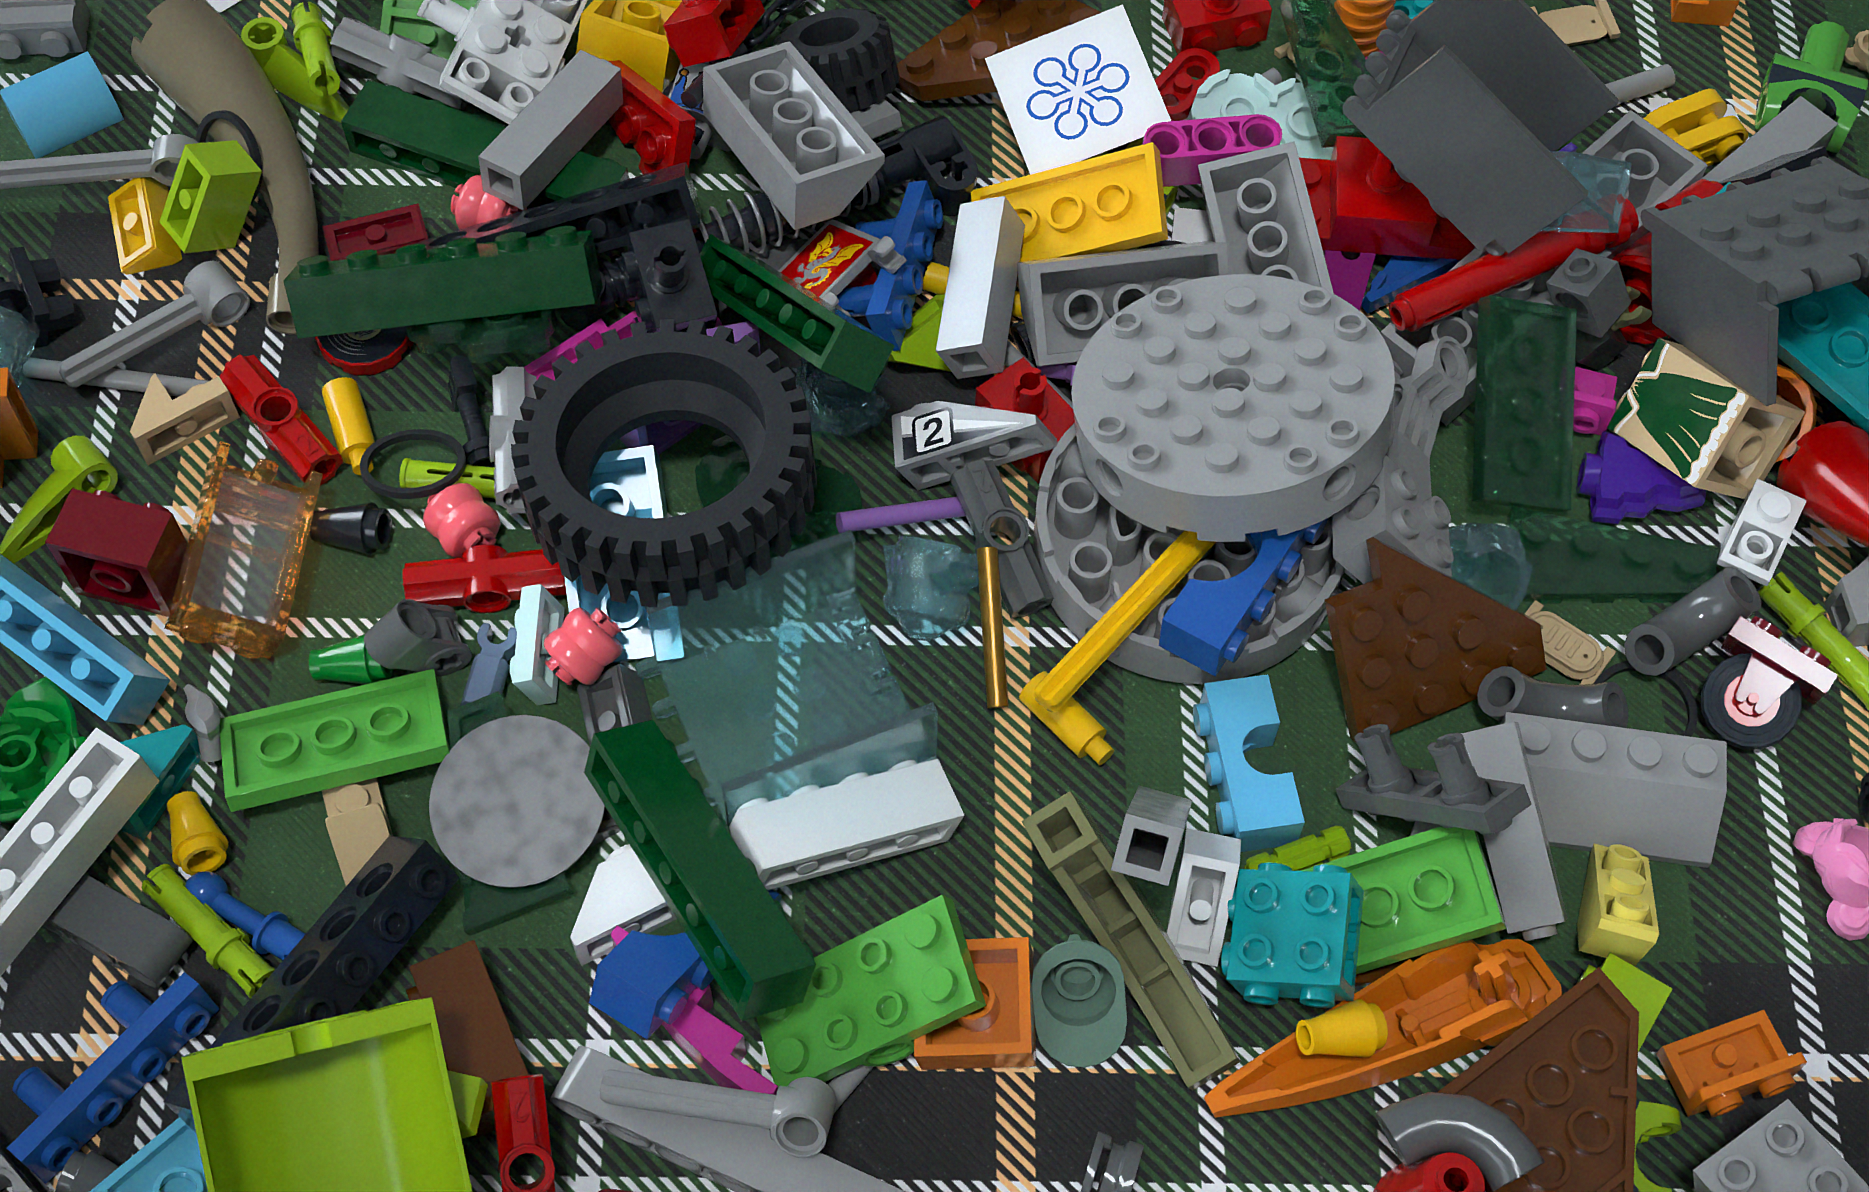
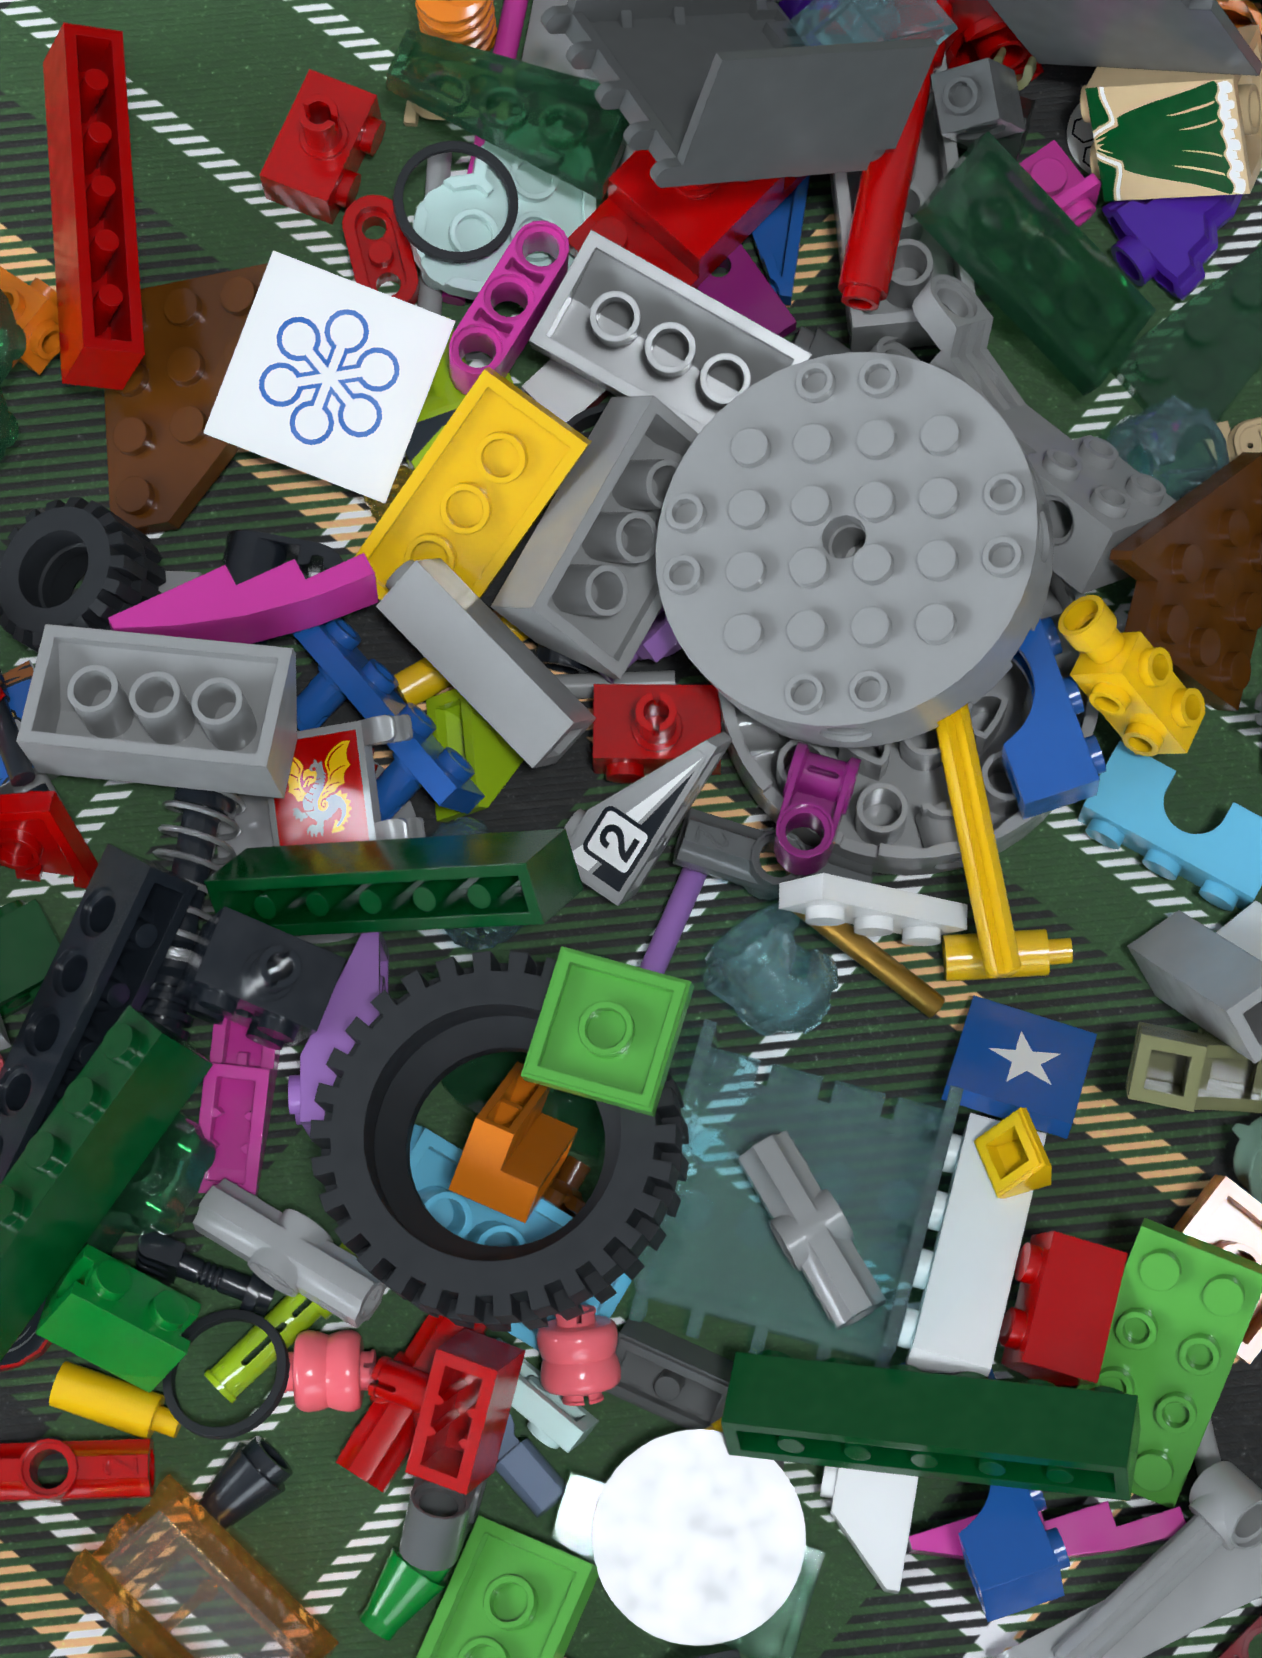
camera: 45 degrees left, 15 degrees up
none -> green brick [35,1244,202,1393]
none -> dark pink slope [108,553,379,644]
none -> red brick [368,1328,526,1495]
none -> black piece [393,141,518,263]
none -> orange piece [448,1061,578,1223]
none -> bright green tile [521,946,694,1117]
none -> light grey piece [738,1130,886,1331]
none -> magenta piece [774,742,861,876]
none -> white plate [779,873,967,946]
none -> blue tile [941,995,1097,1139]
none -> yellow slope [974,1107,1052,1199]
none -> red slope [999,1231,1128,1387]
none -> yellow brick [1058,595,1206,756]

